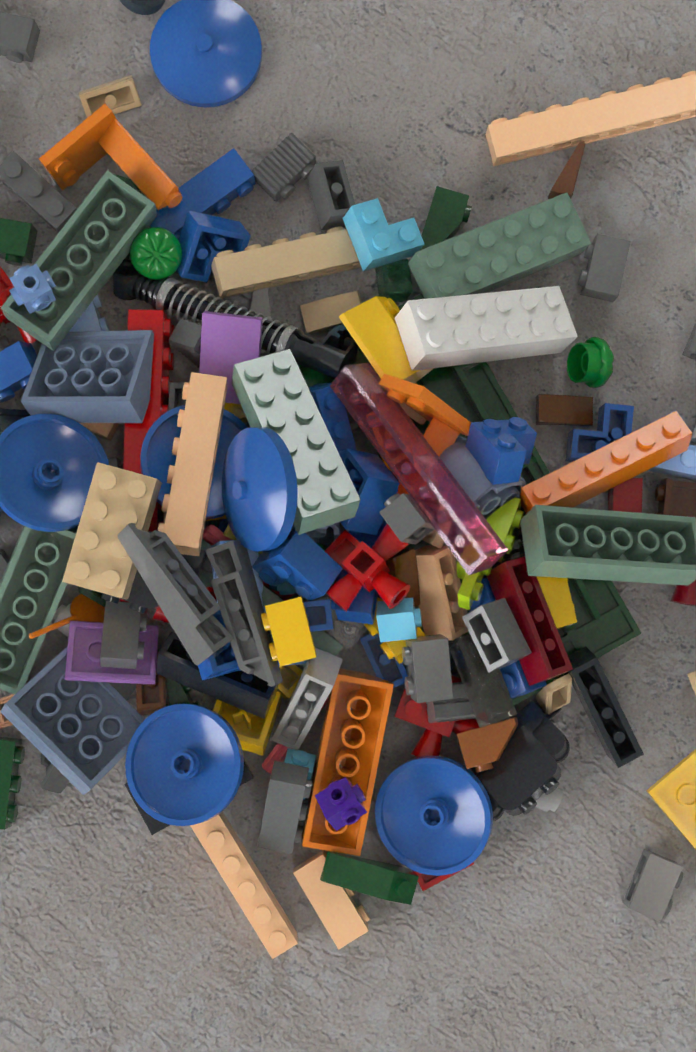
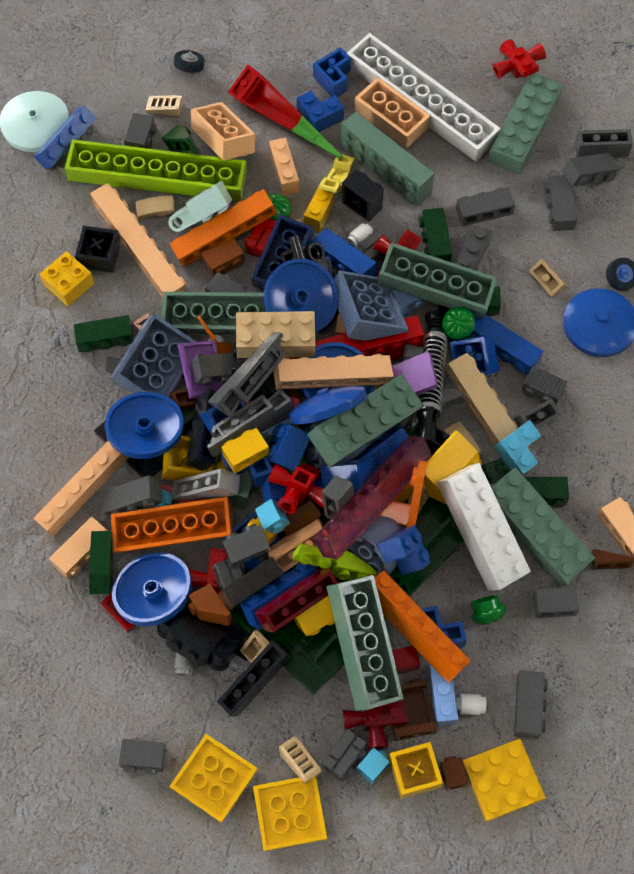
camera: 75 degrees right, 20 degrees down
medium blue brick [9,264,56,314] -> none
orange piece [39,104,183,210] -> none
dark purple brick [315,777,367,831] -> none
dark grey brick [462,598,532,673] -> none
reddish brown slope [536,394,593,426] -> none

